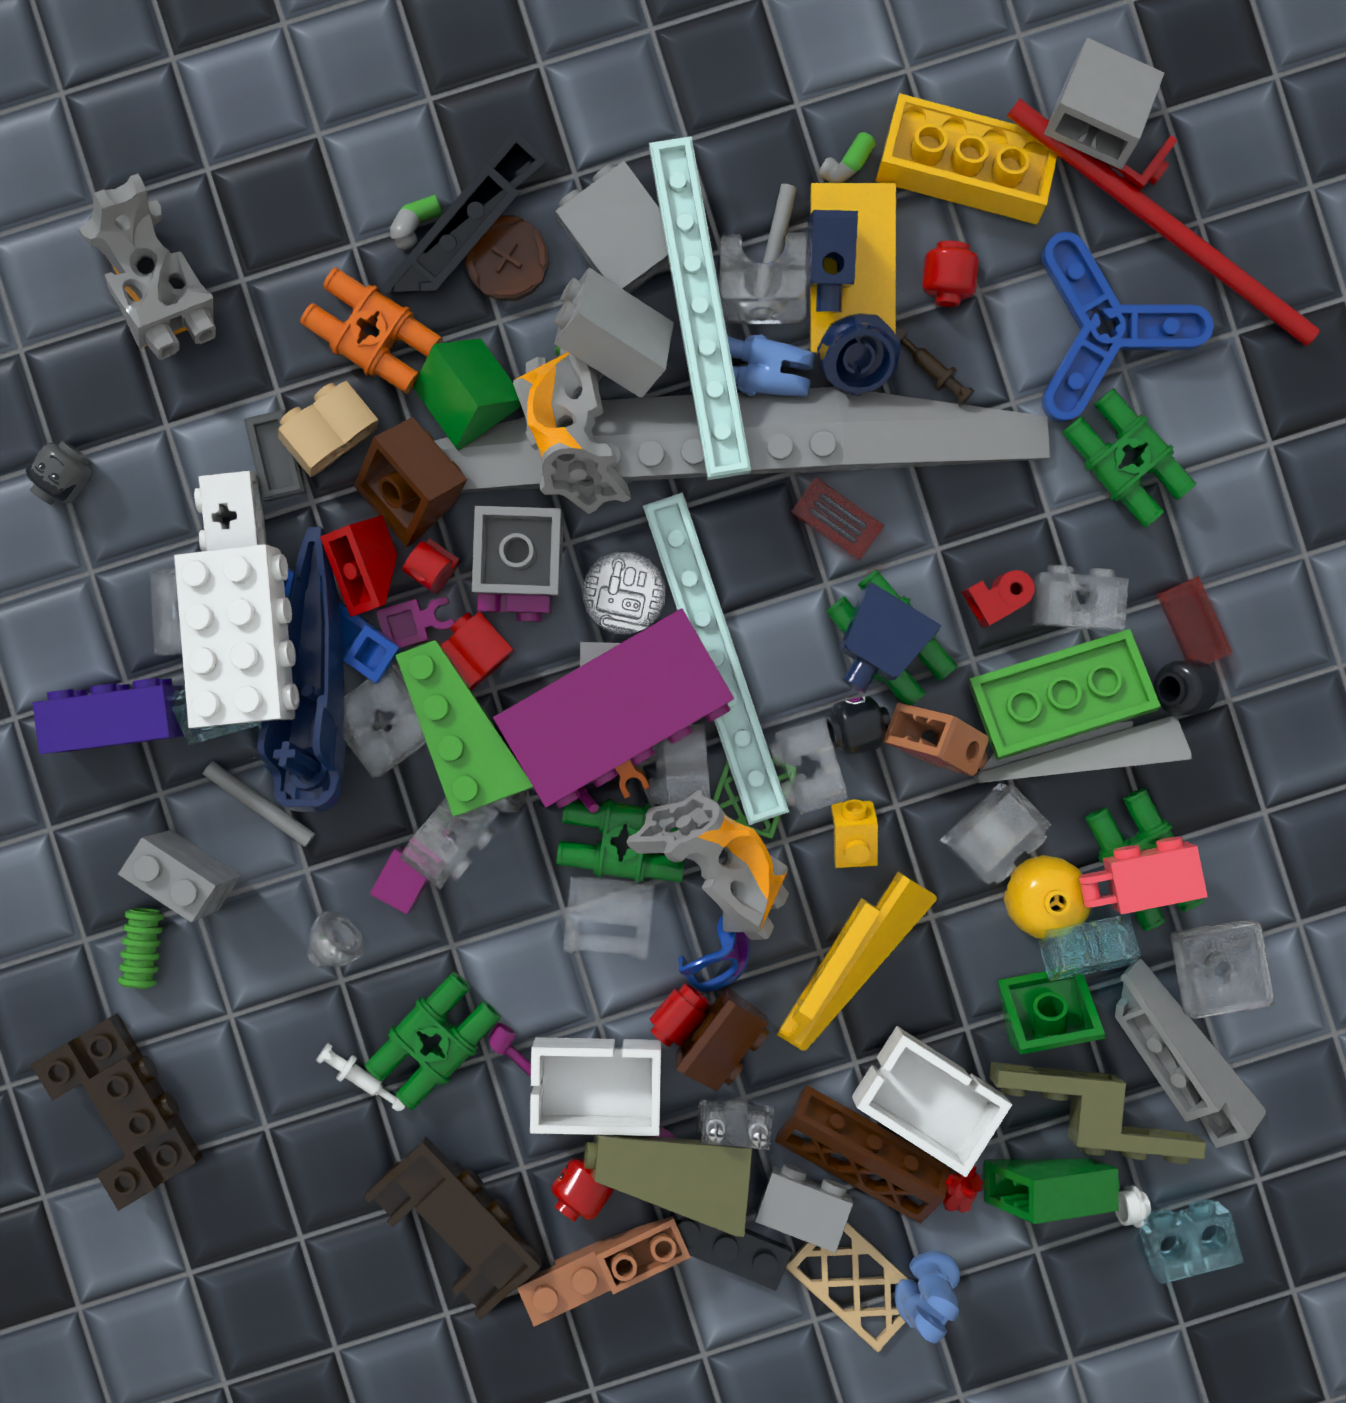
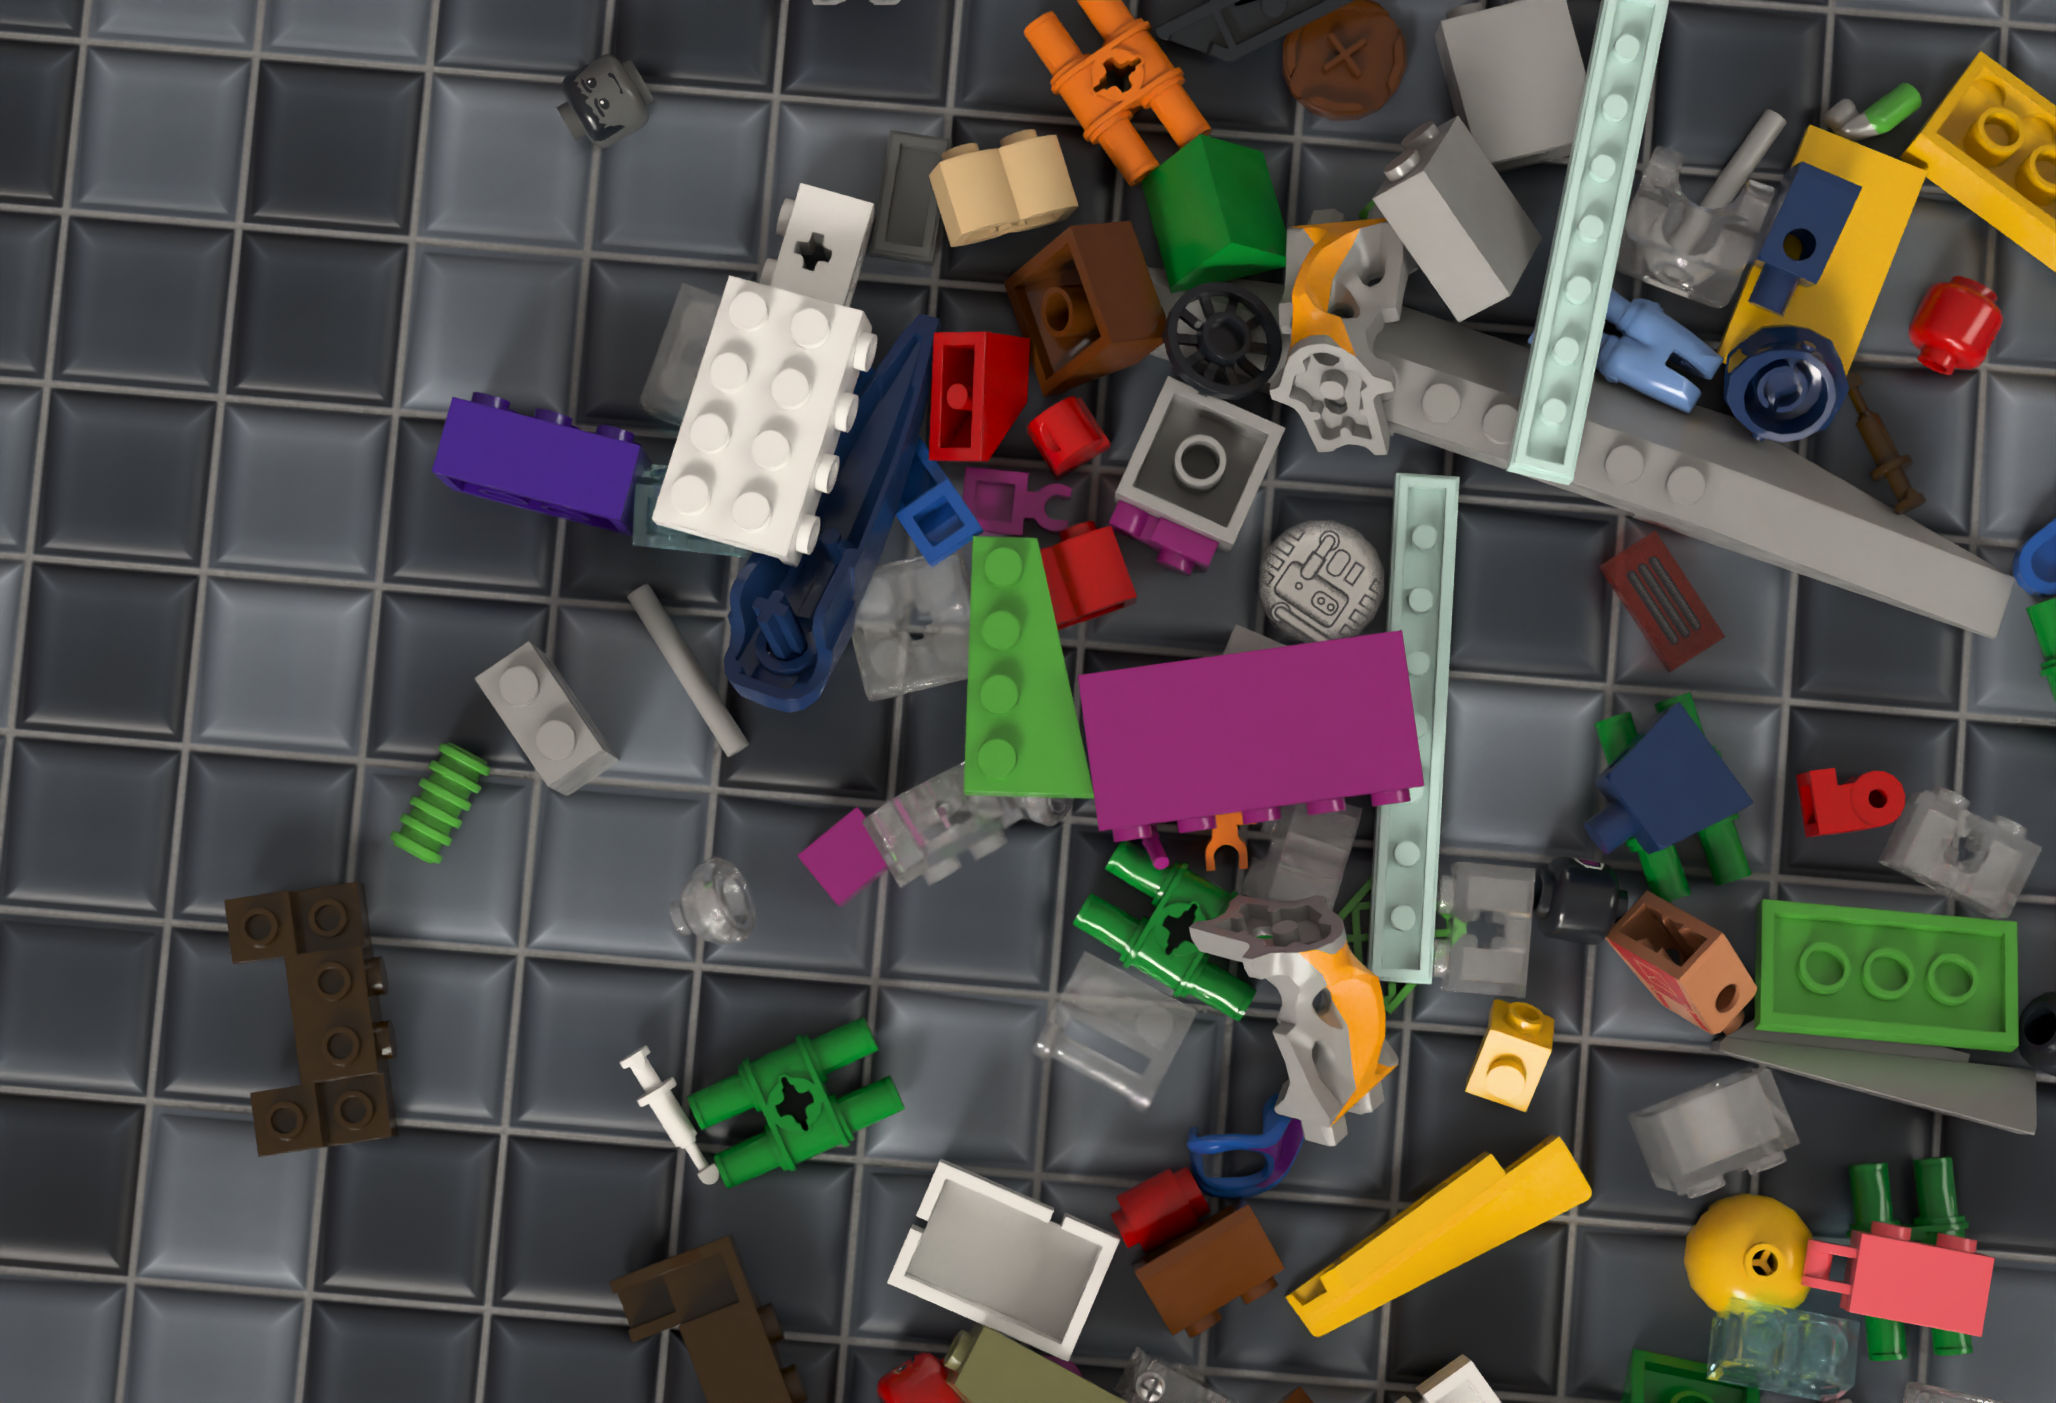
camera: 25 degrees right, 5 degrees down
magenta hand [489,1022,531,1076] -> none
none -> black wheel [1162,282,1282,400]

